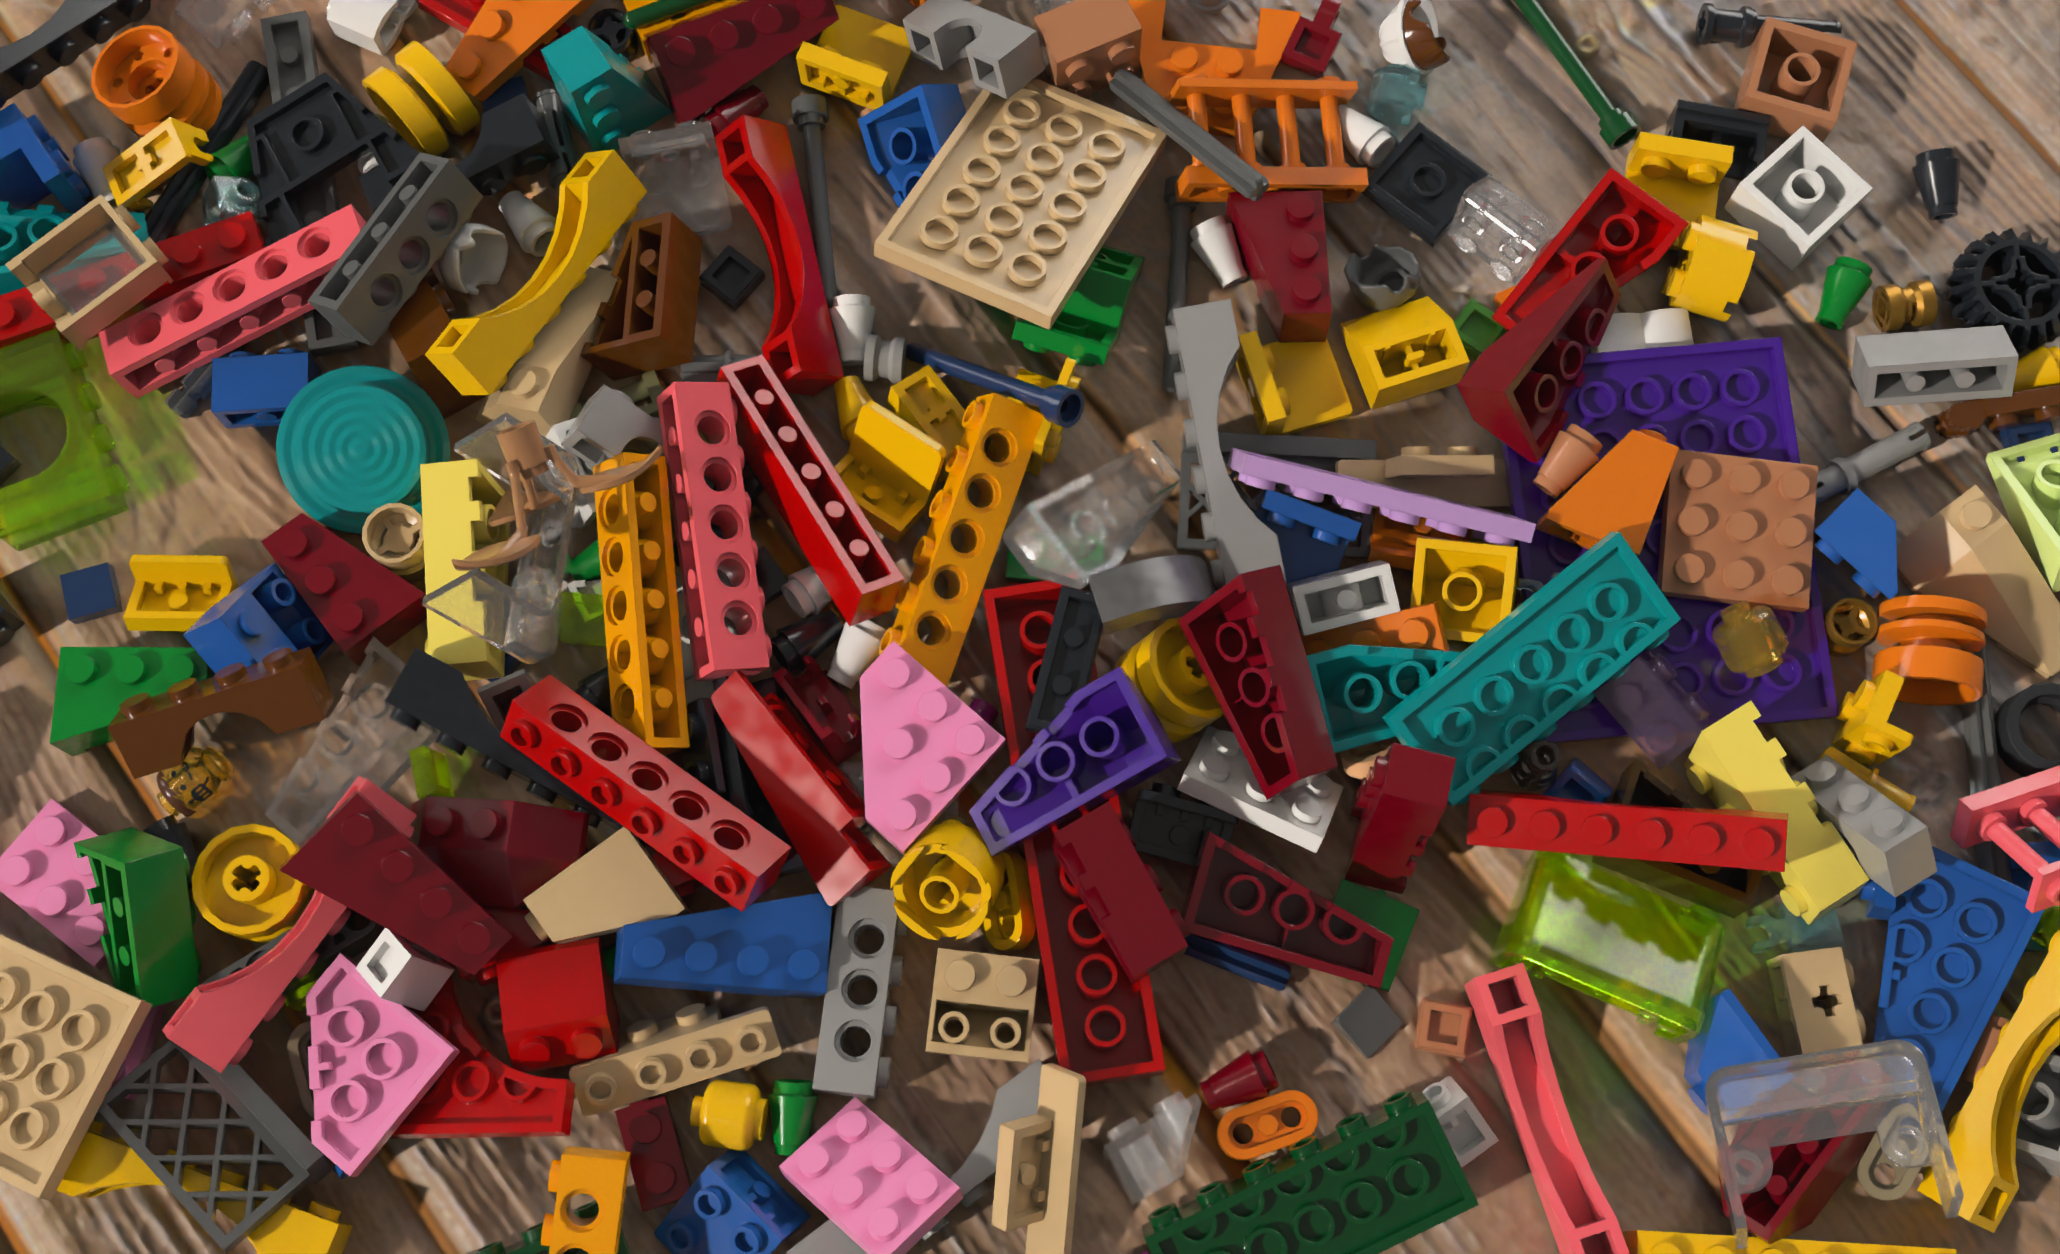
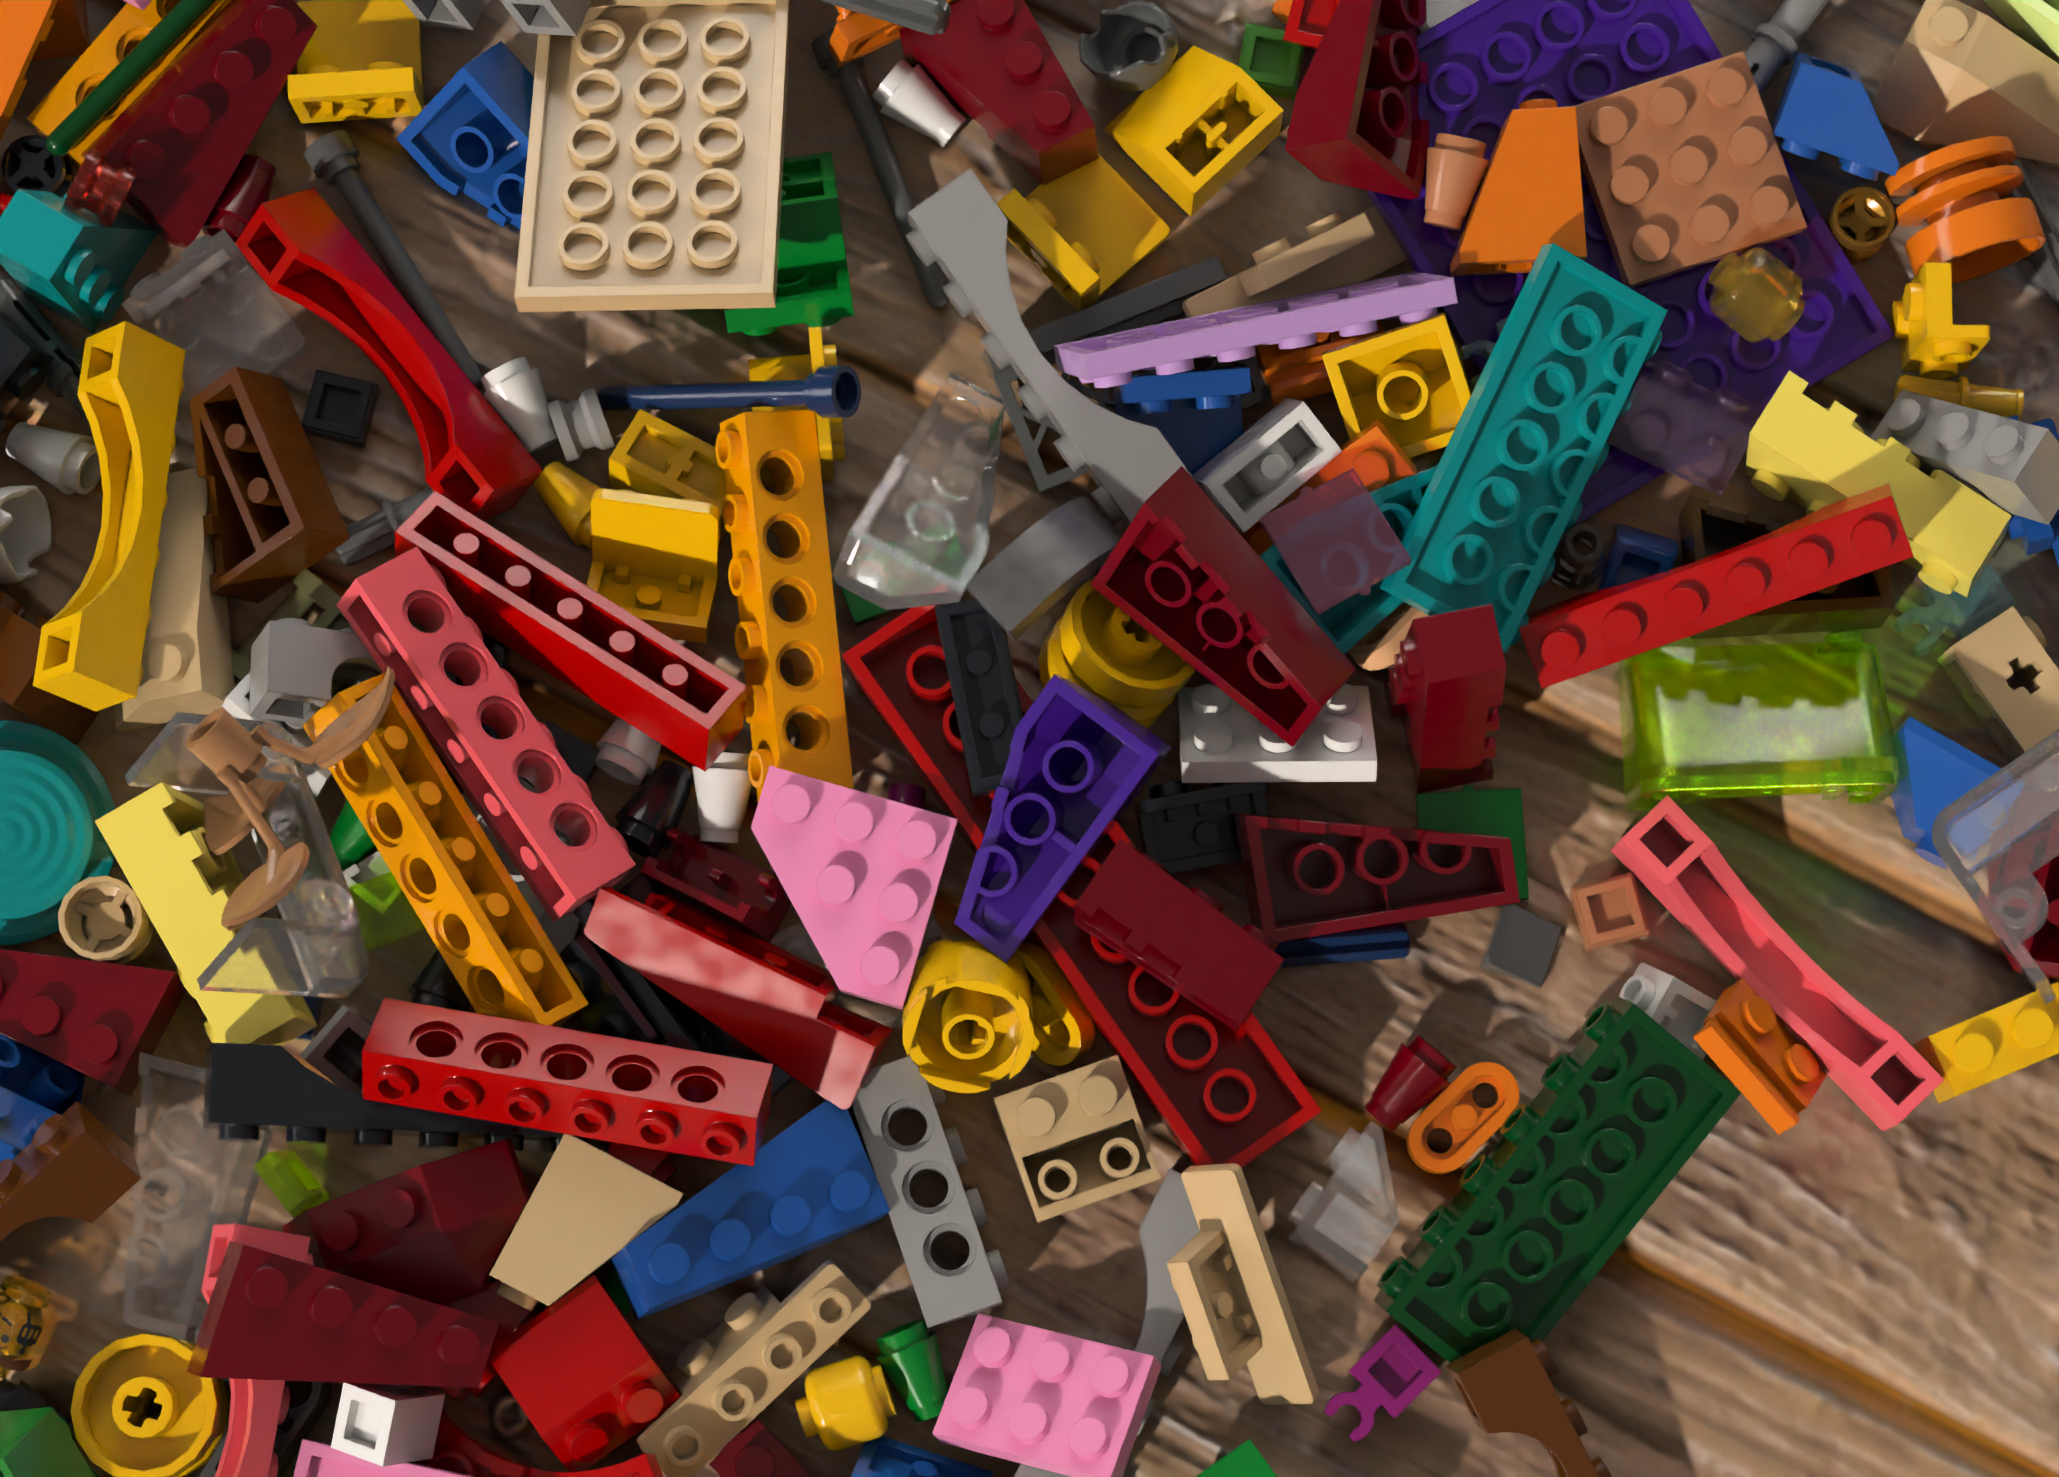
camera: 25 degrees left, 5 degrees up
none -> clear red wheel [63,148,139,229]
none -> clear pink piece [1260,468,1411,614]
none -> orange plate [1693,978,1827,1135]

